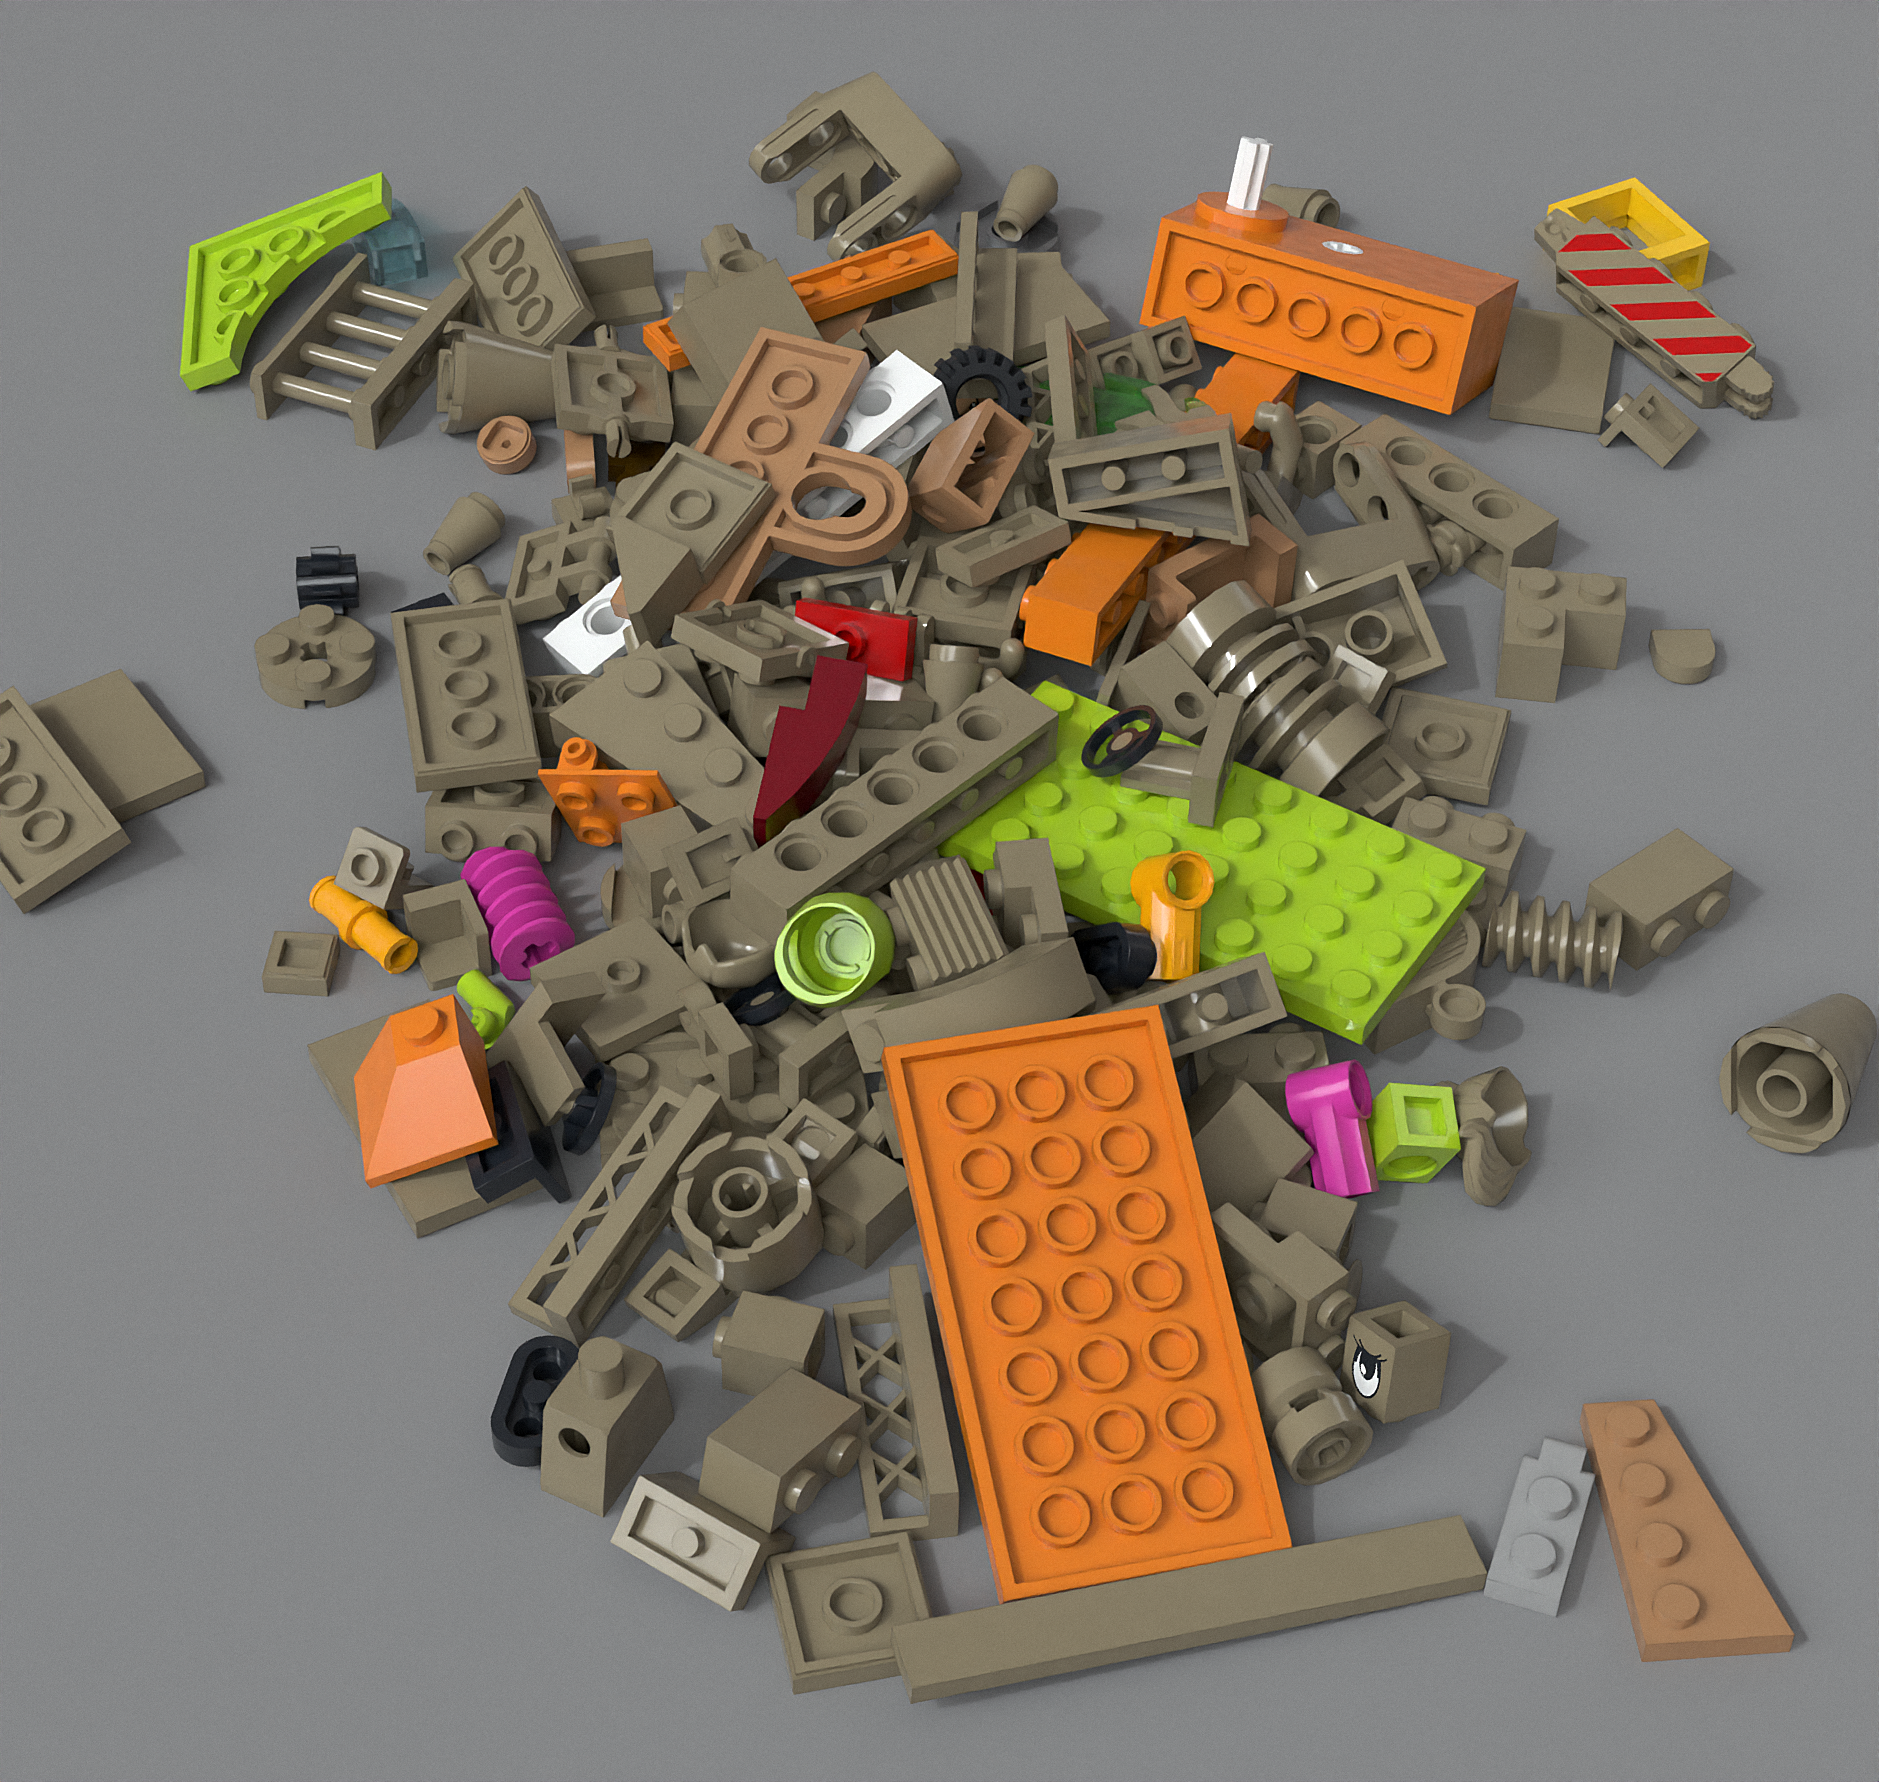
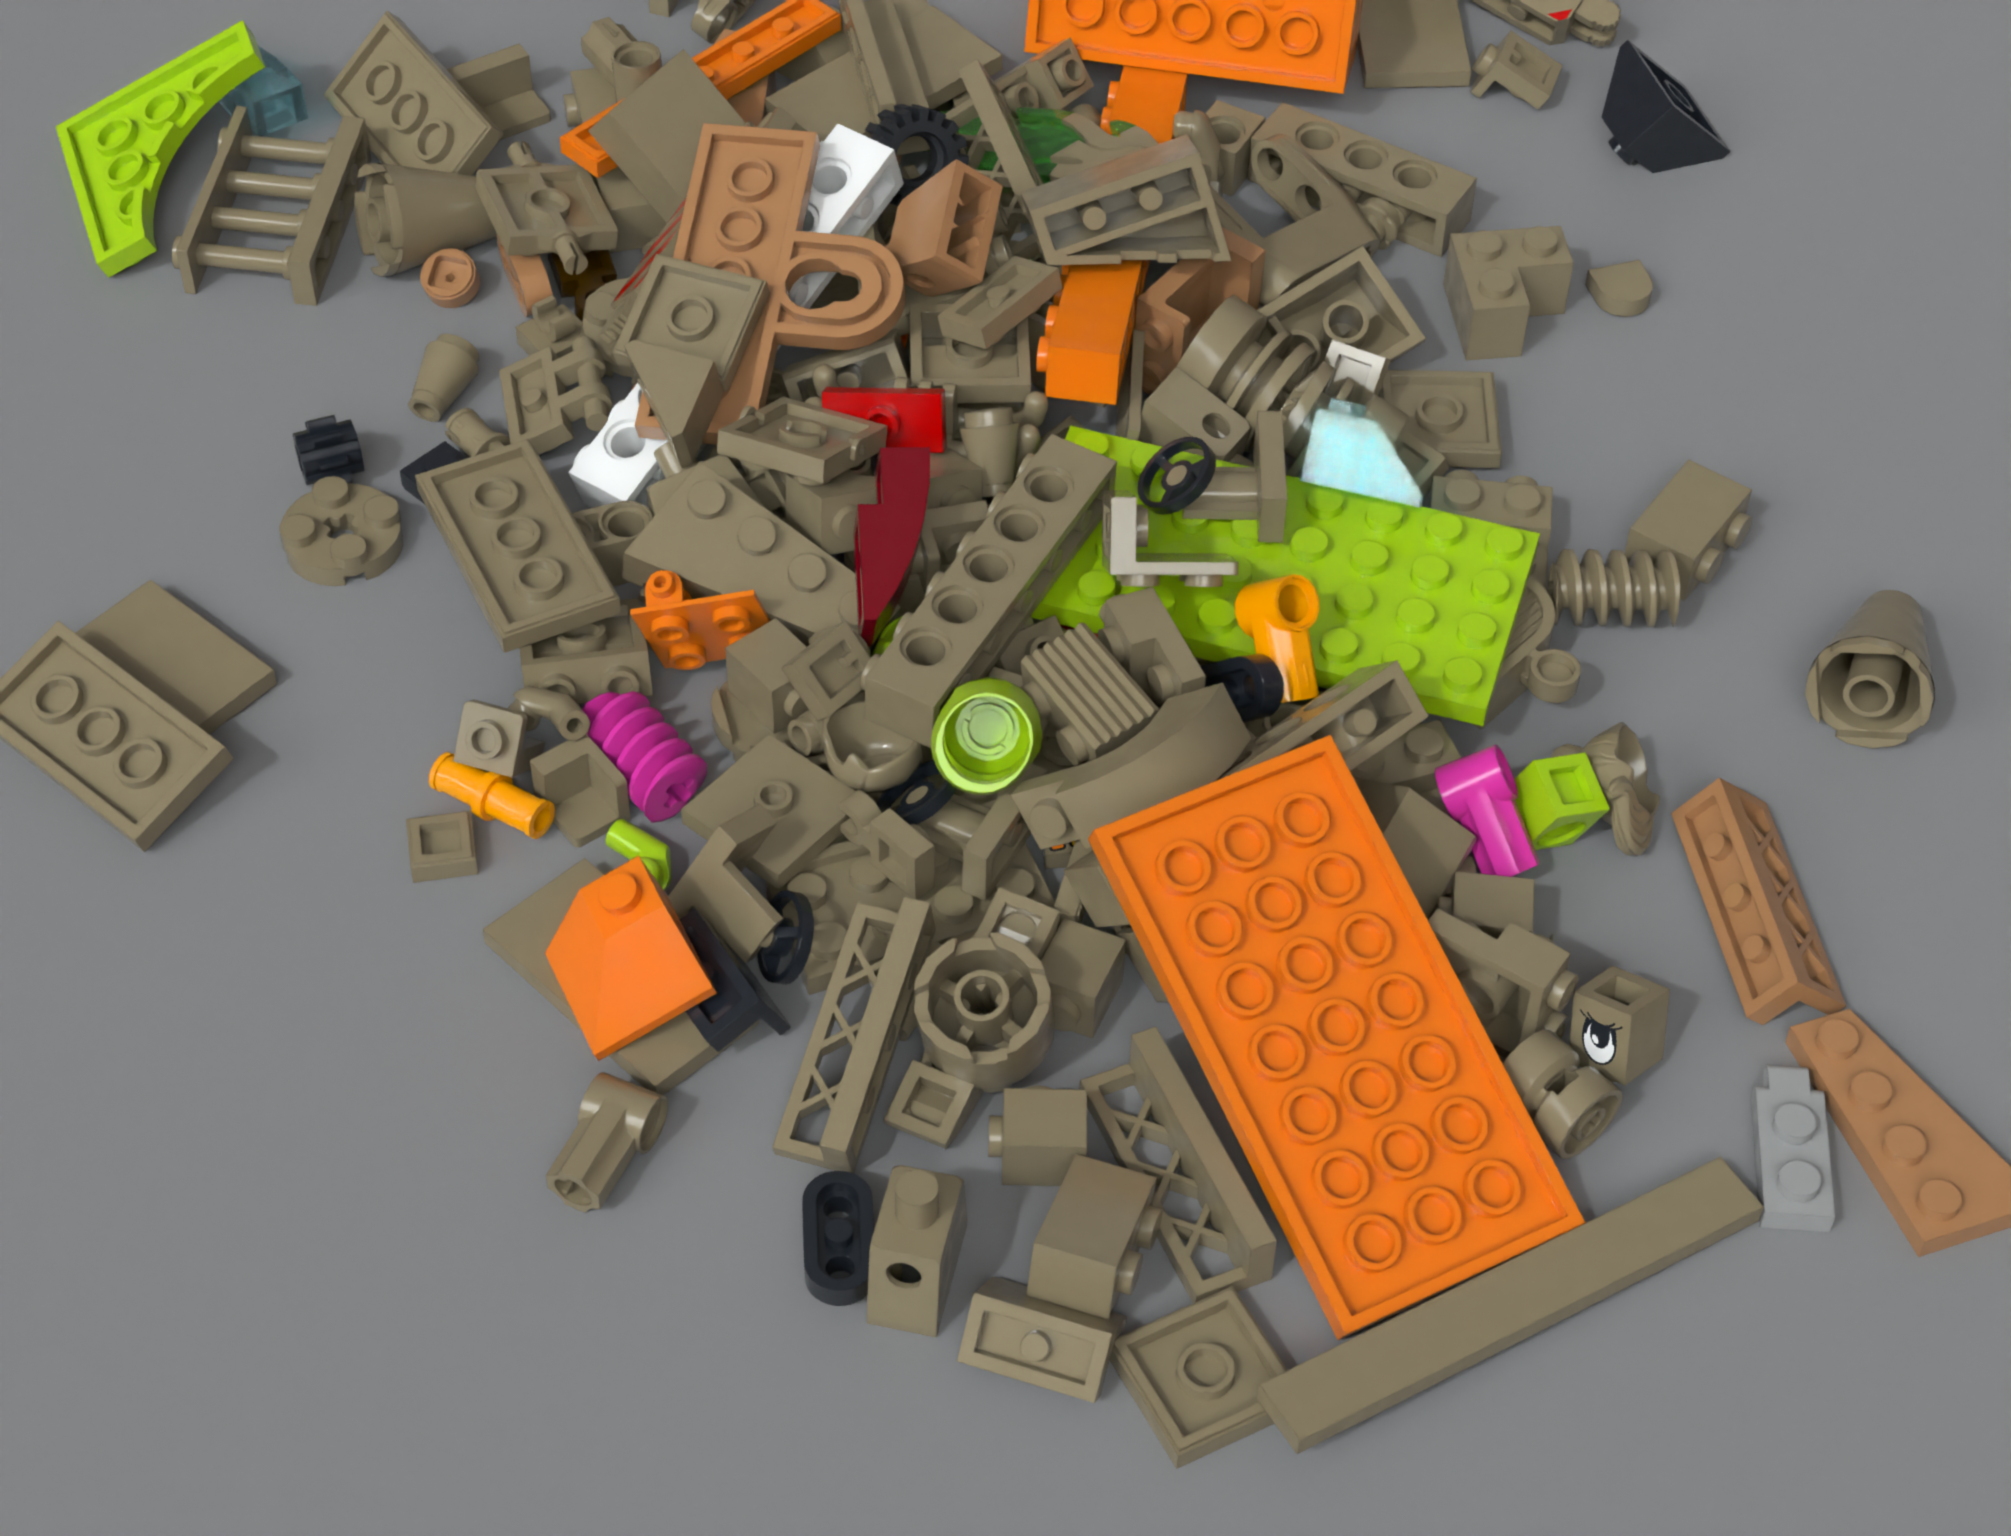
camera: 15 degrees left, 5 degrees up
none -> dark tan arm [508,685,590,740]
none -> dark tan piece [546,1072,669,1213]
none -> bracket [1102,490,1239,587]
none -> clear light blue slope [1299,398,1424,507]
none -> black slope [1601,40,1730,173]
none -> medium nougat fence [1671,777,1846,1025]

